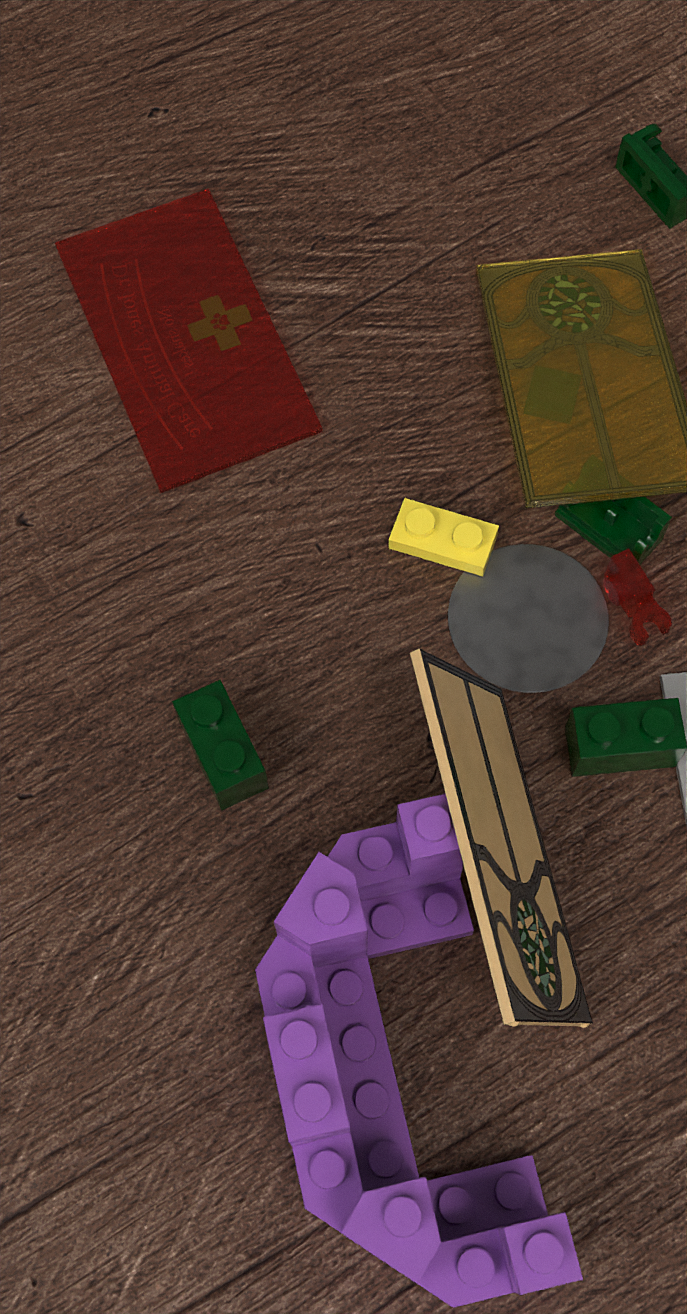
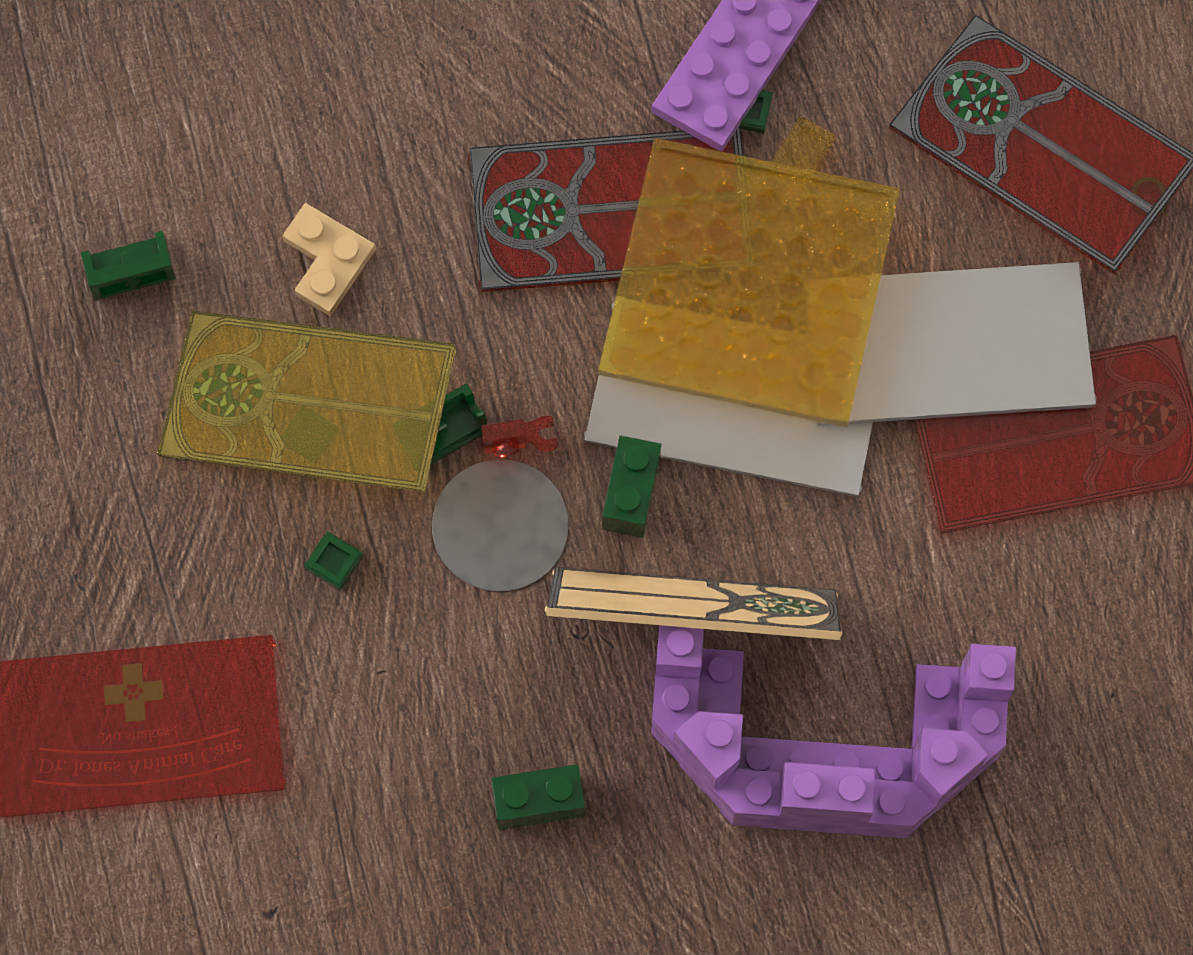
camera: 75 degrees left, 5 degrees up
light yellow plate [389,498,499,577] -> none
none -> dark green tile [304,531,364,591]

